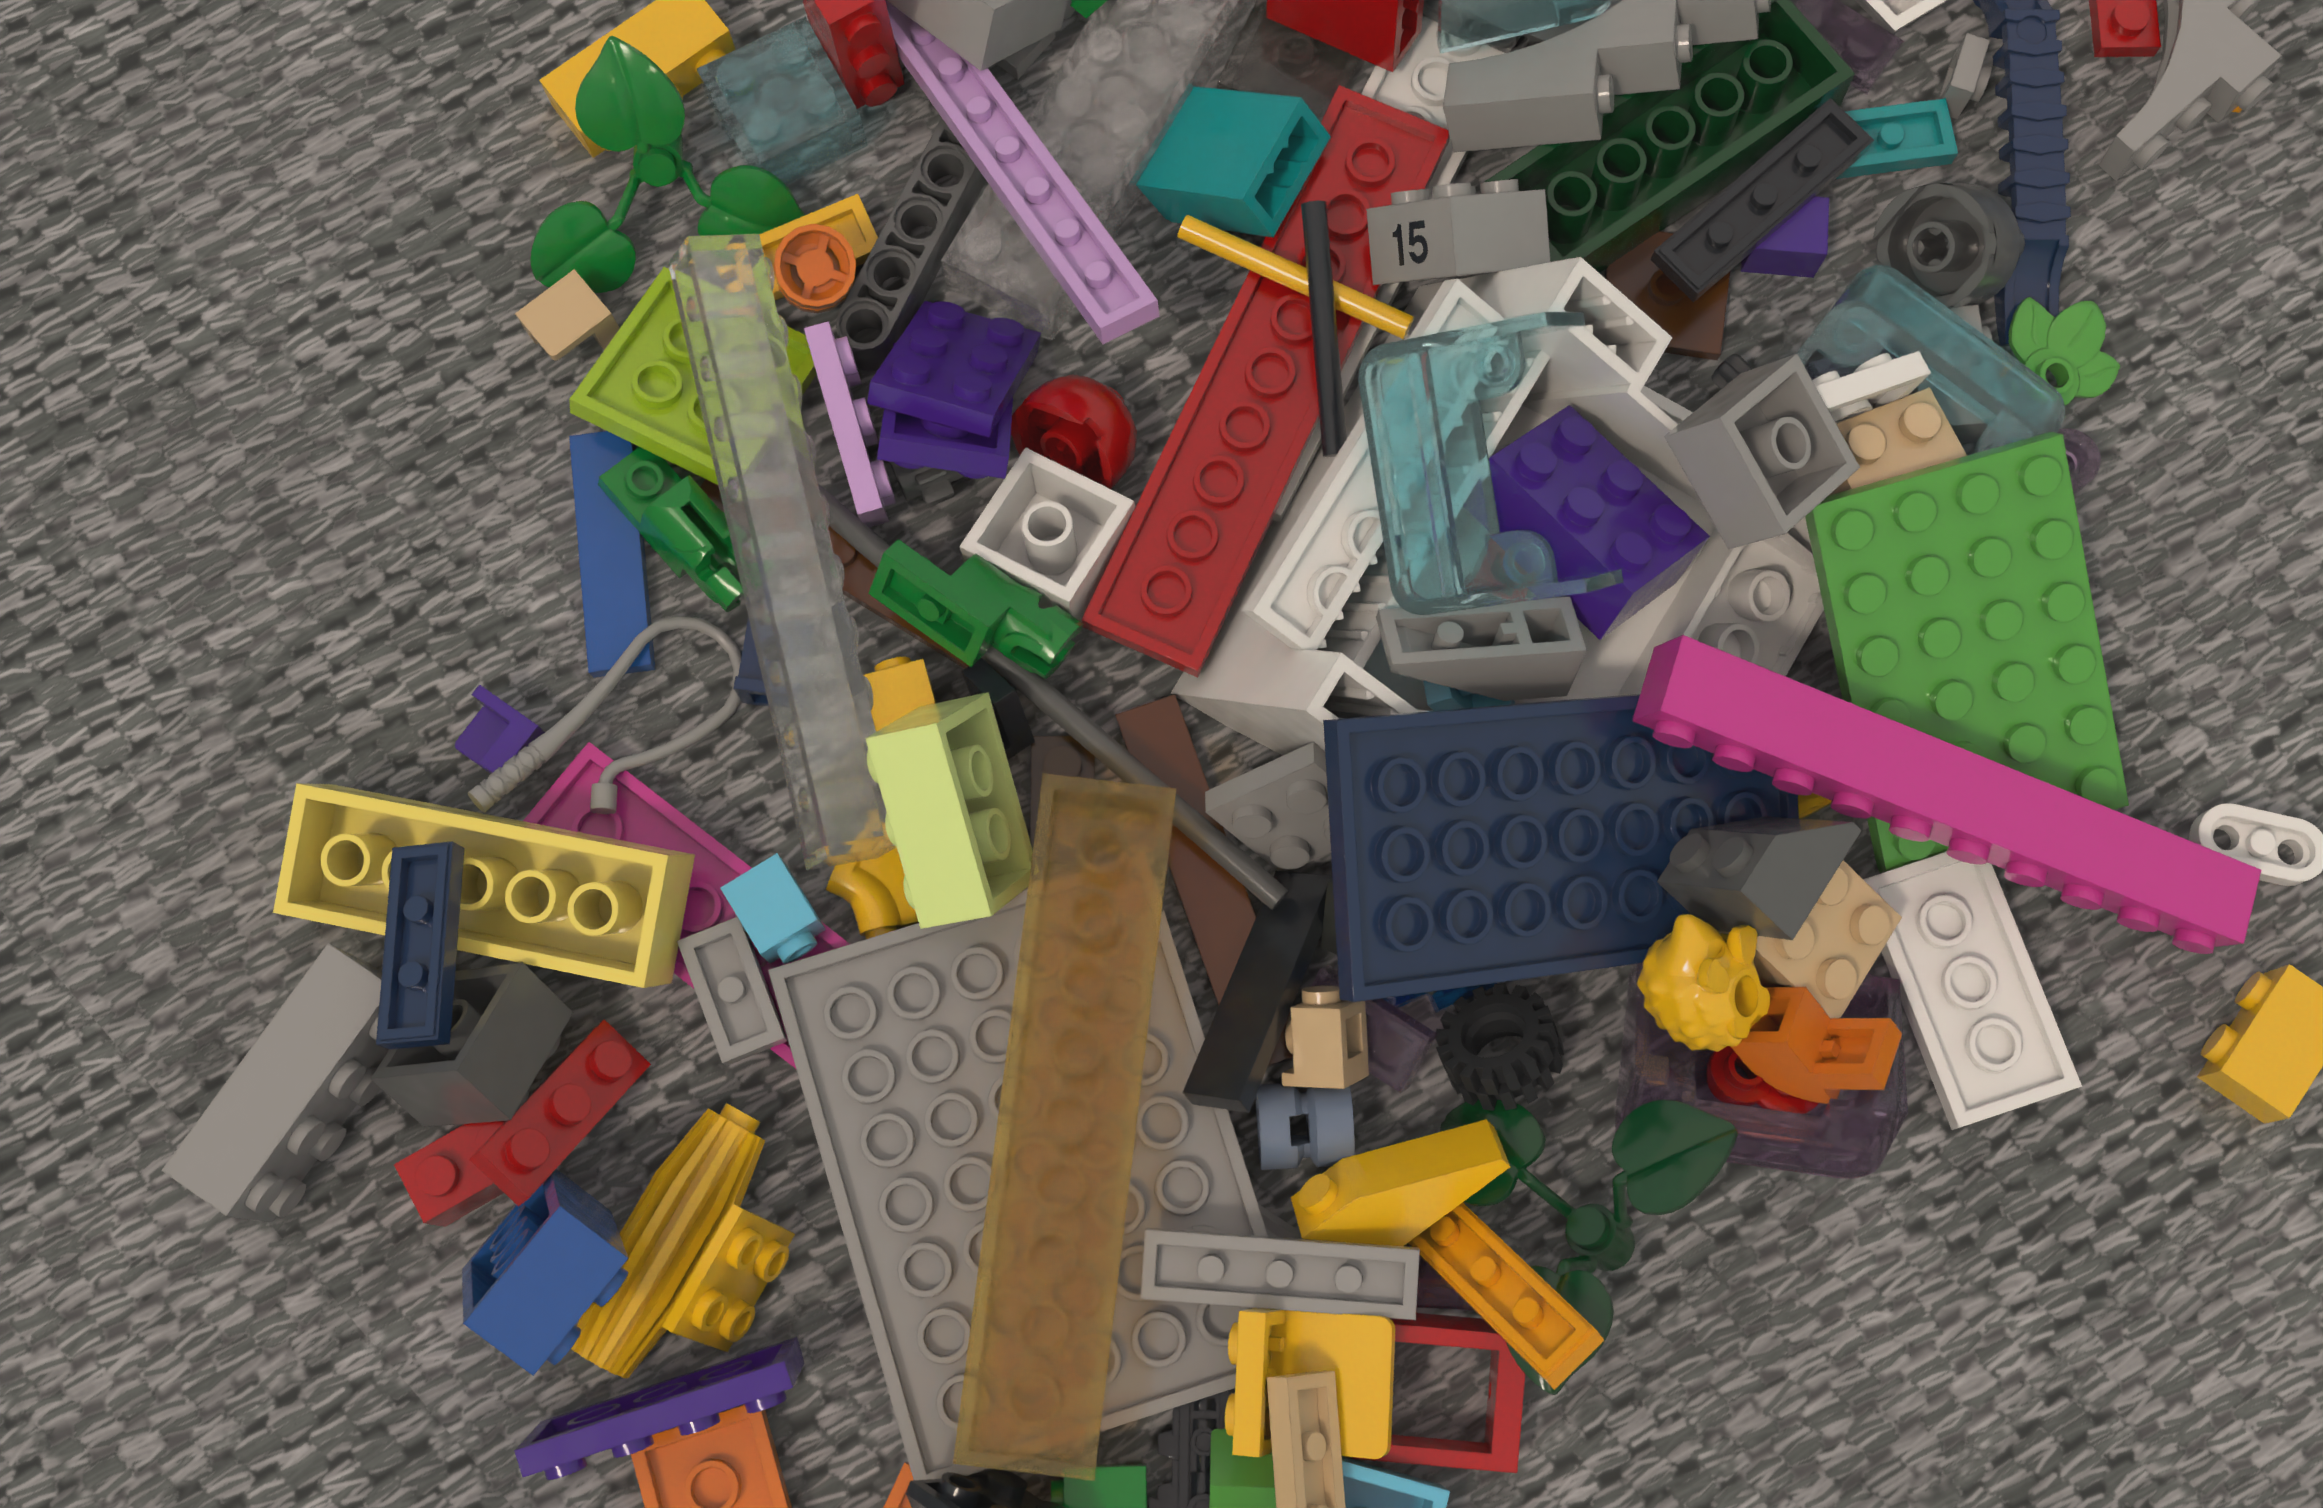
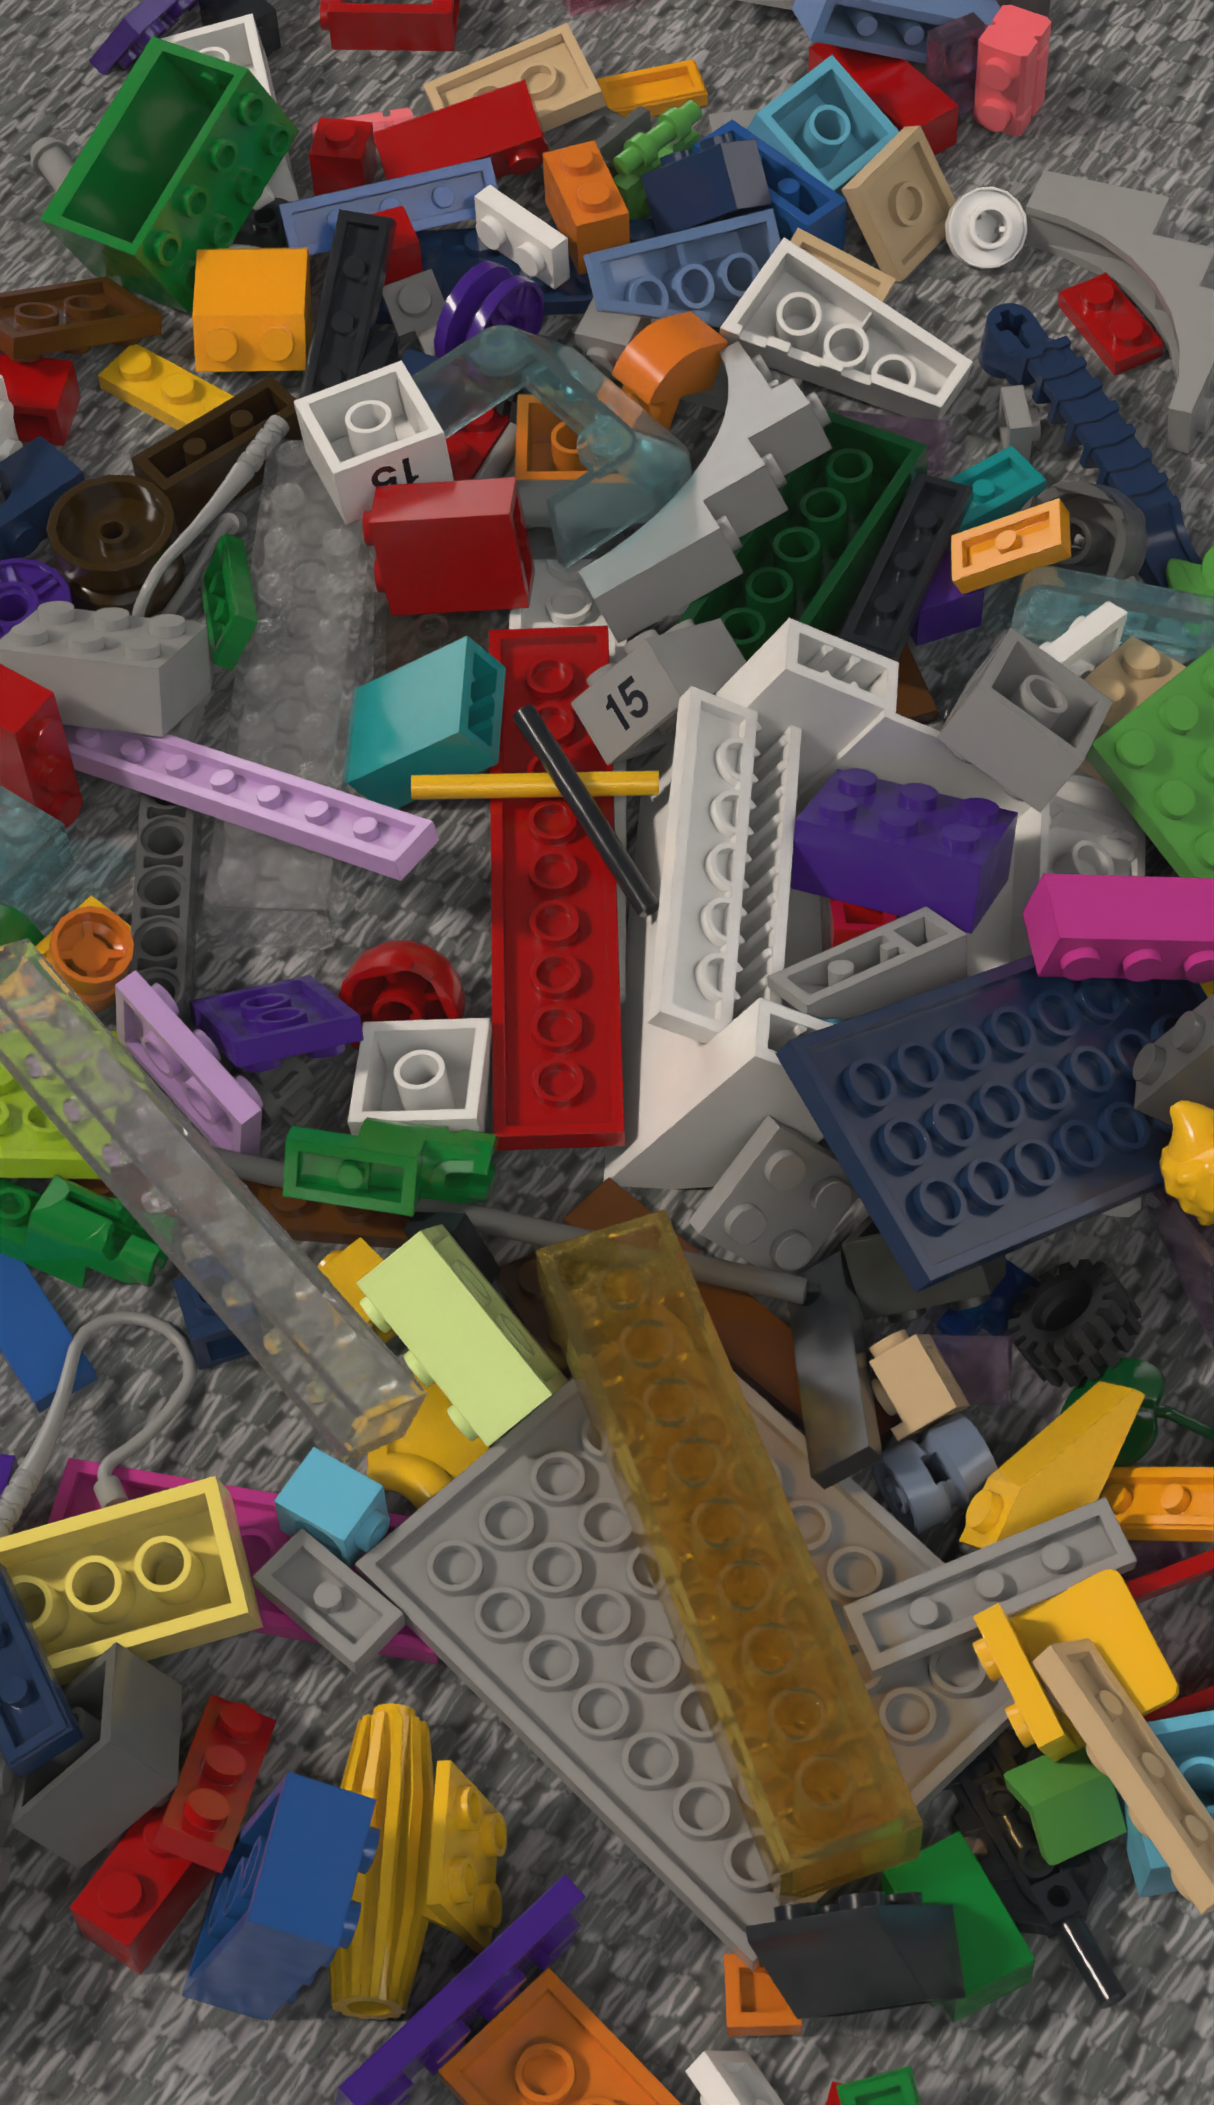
camera: 25 degrees left, 20 degrees down
dark purple plate [867,301,1041,438] -> none
clear light blue windscreen [1358,312,1623,615] -> none
none -> light orange plate [951,498,1071,594]

